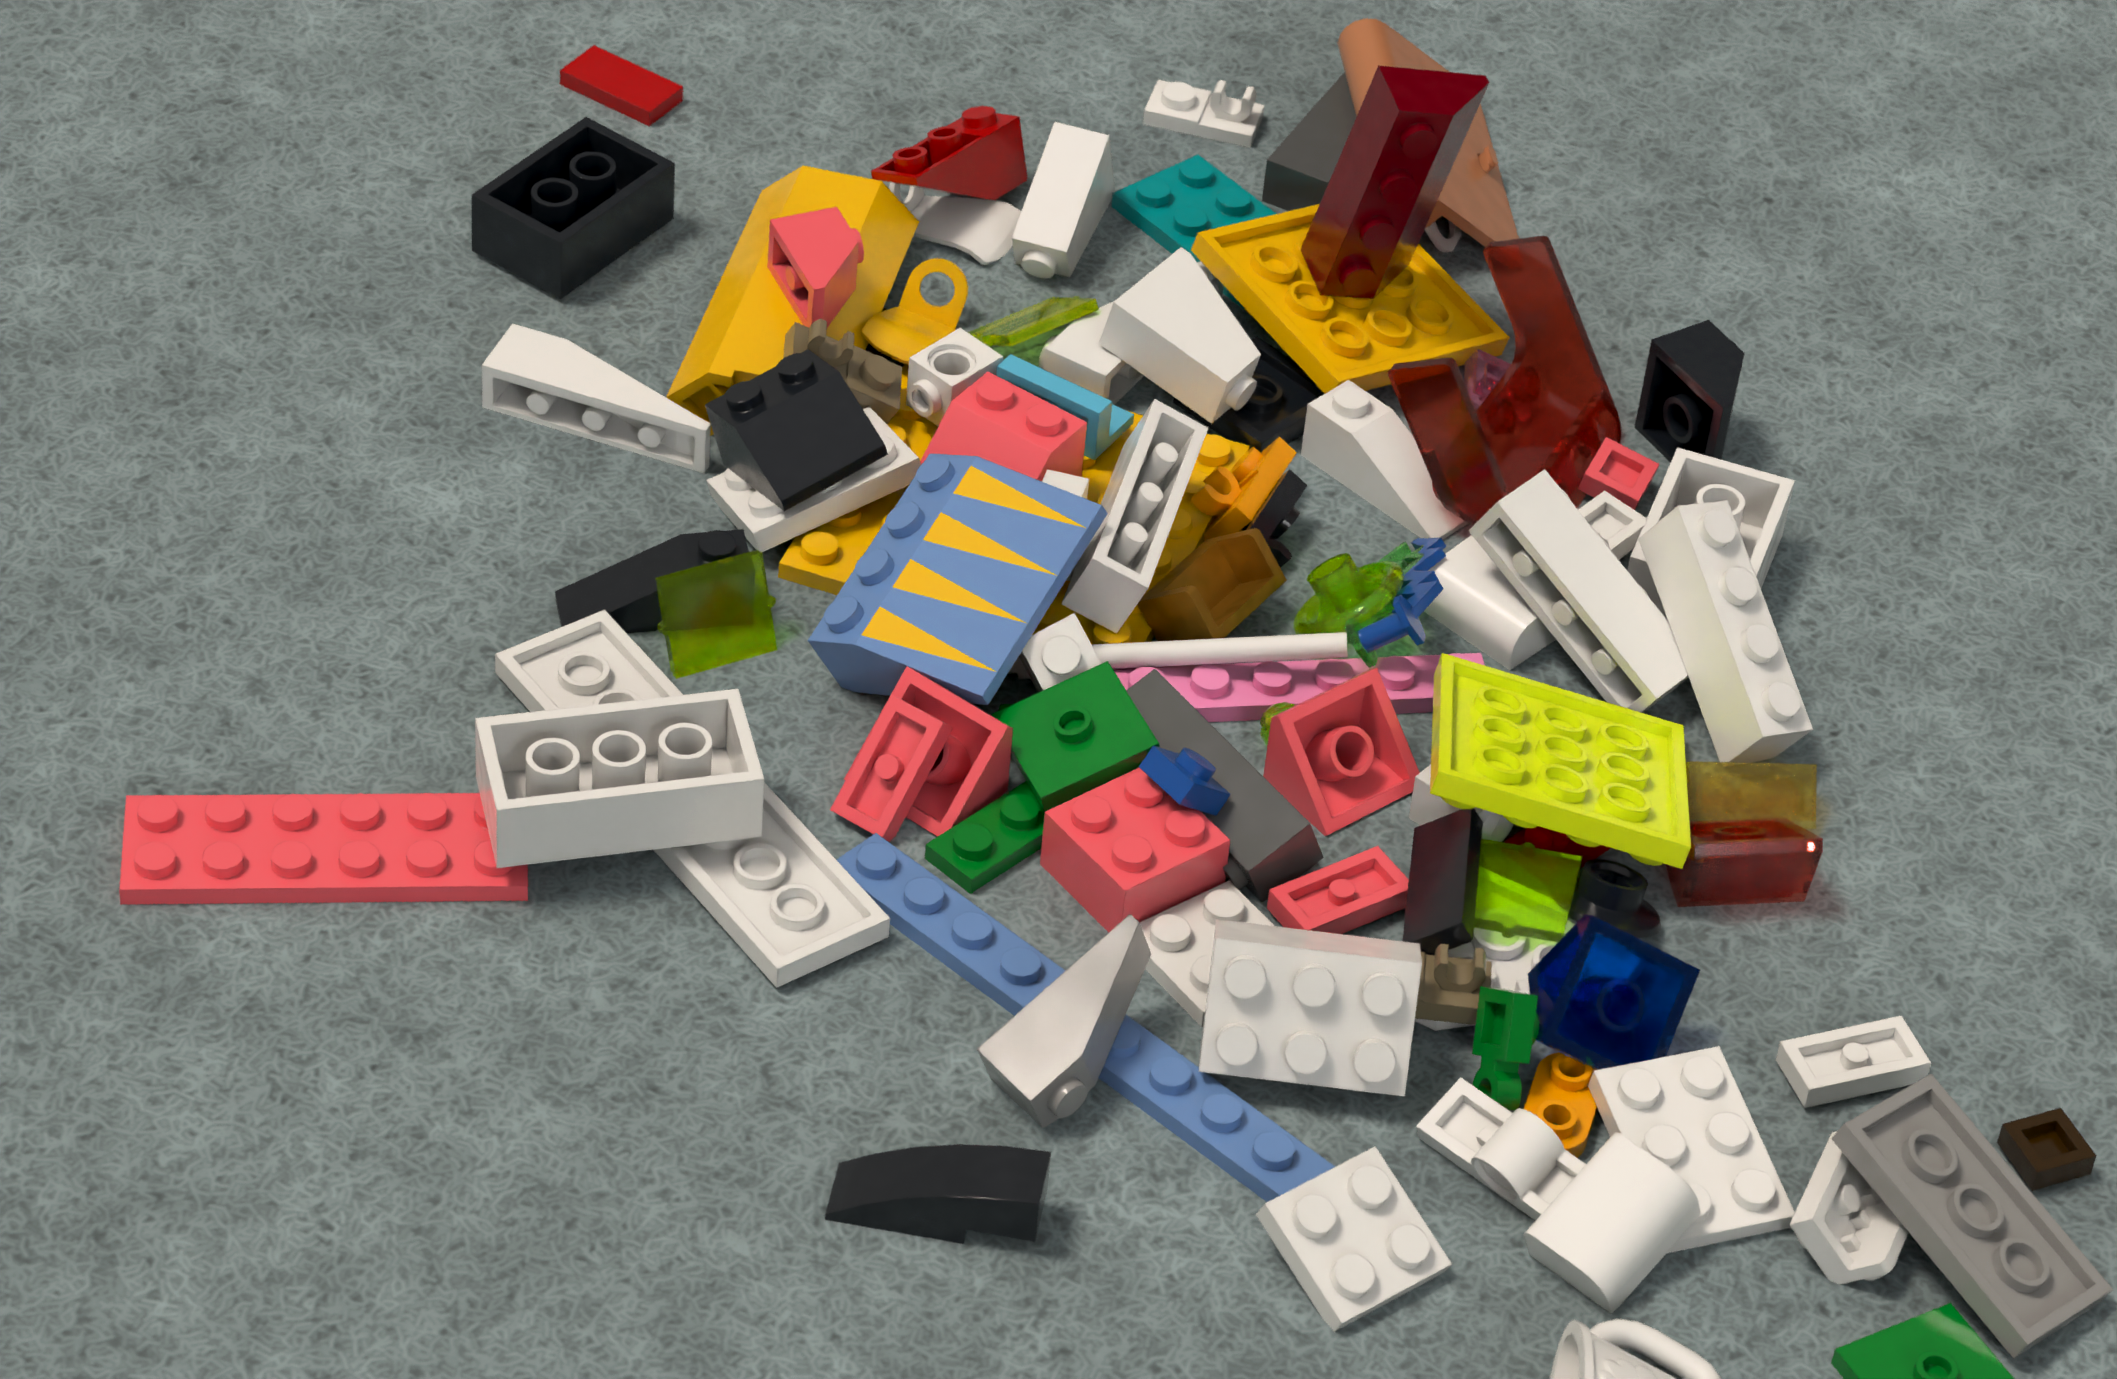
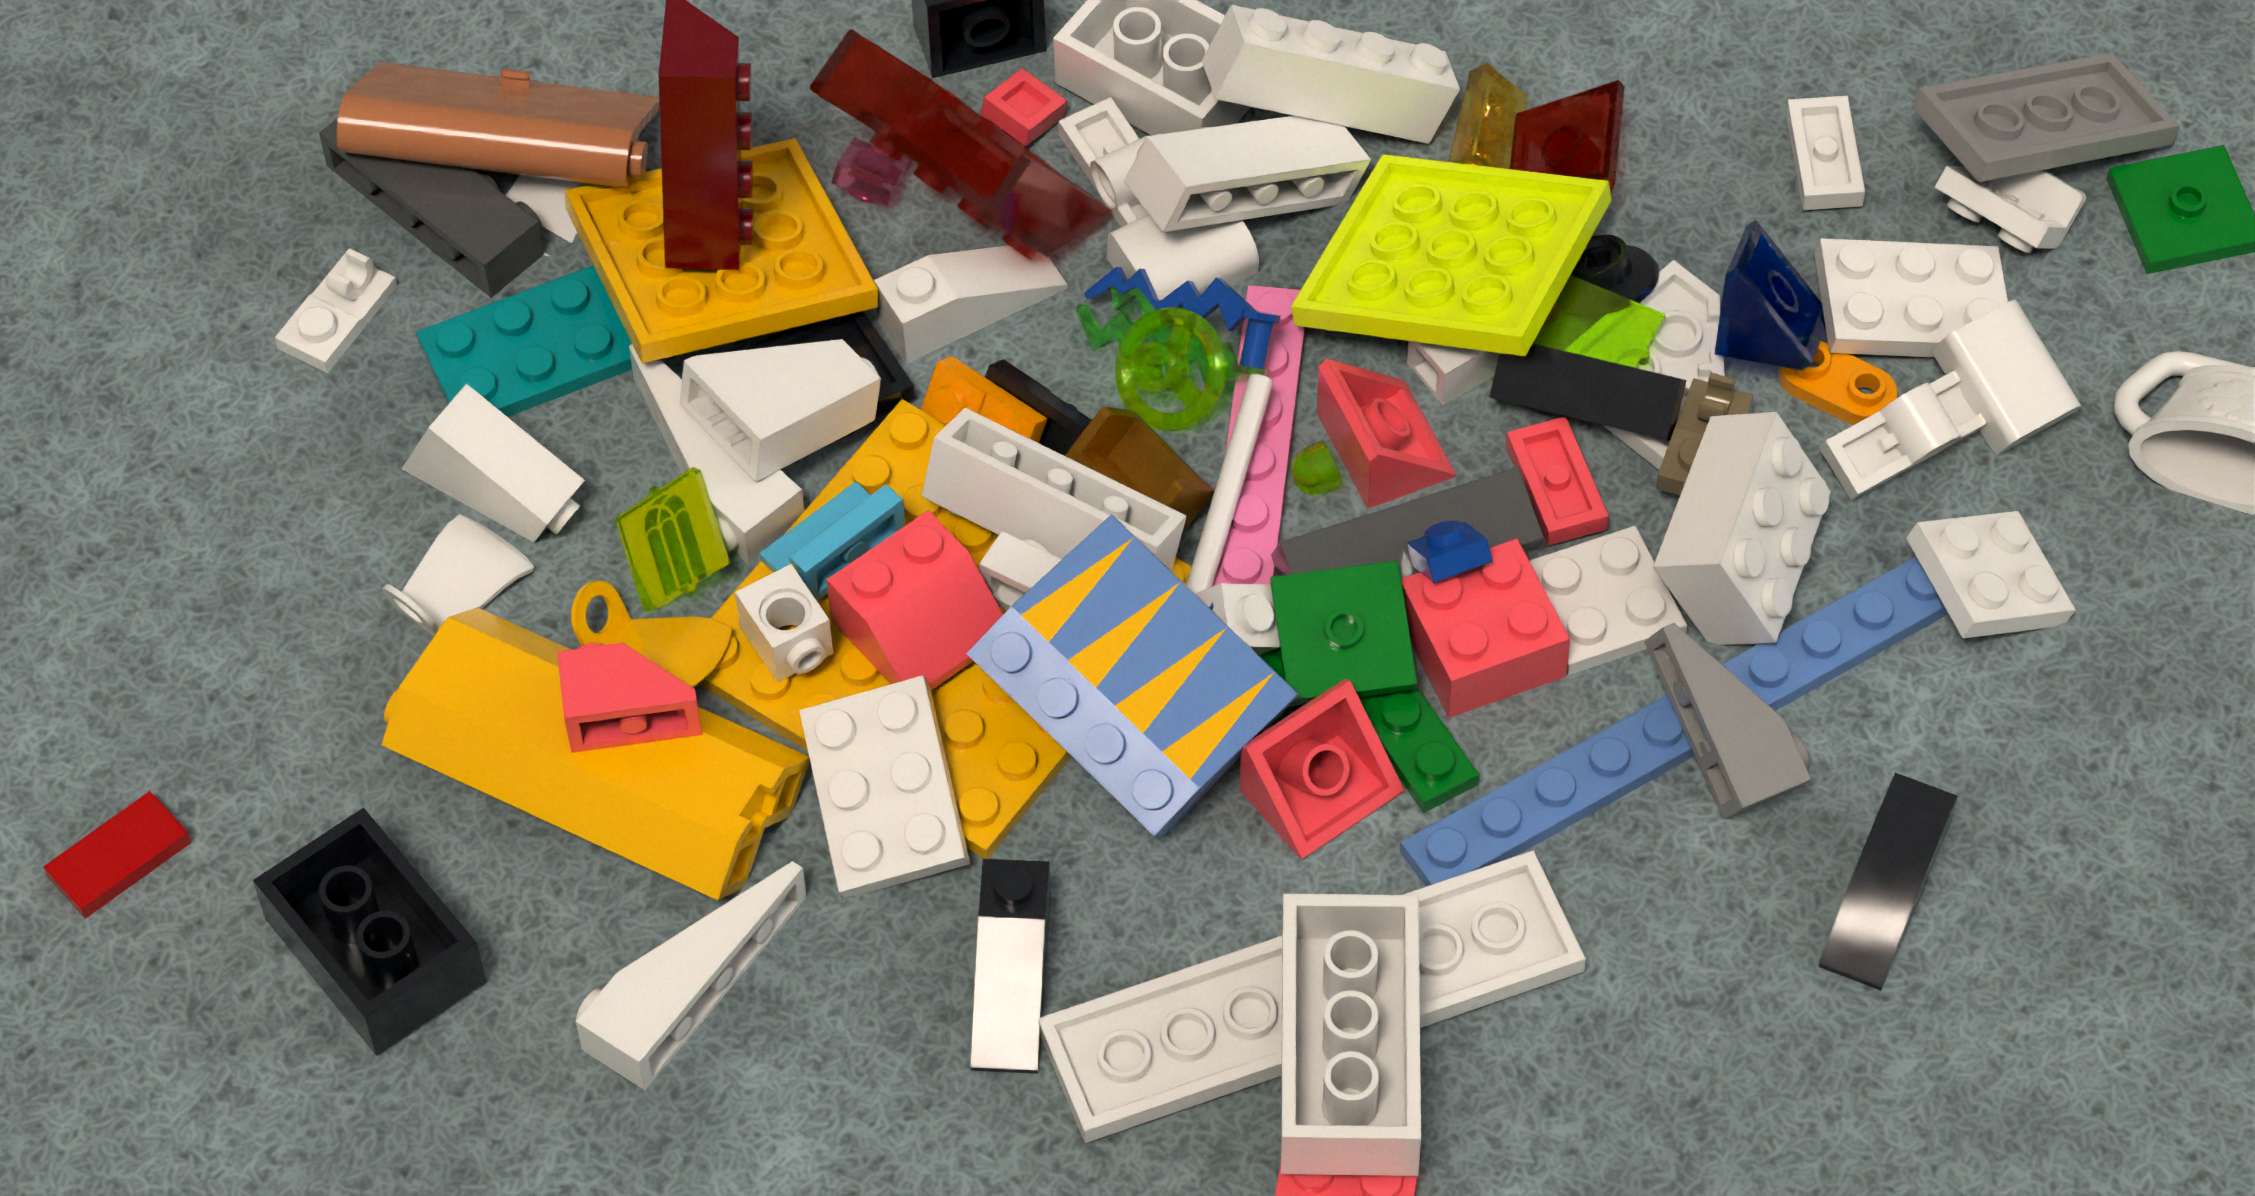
camera: 70 degrees left, 15 degrees up
clear neon green piece [656,550,777,679] -> none
black slope [705,349,888,511] -> none
dark tan plate [783,319,902,424] -> none
coral plate [830,694,953,842] -> none
red slope [871,106,1028,201] -> none
green plate [1472,986,1539,1110] -> none
dark brown plate [1997,1108,2096,1191] -> none

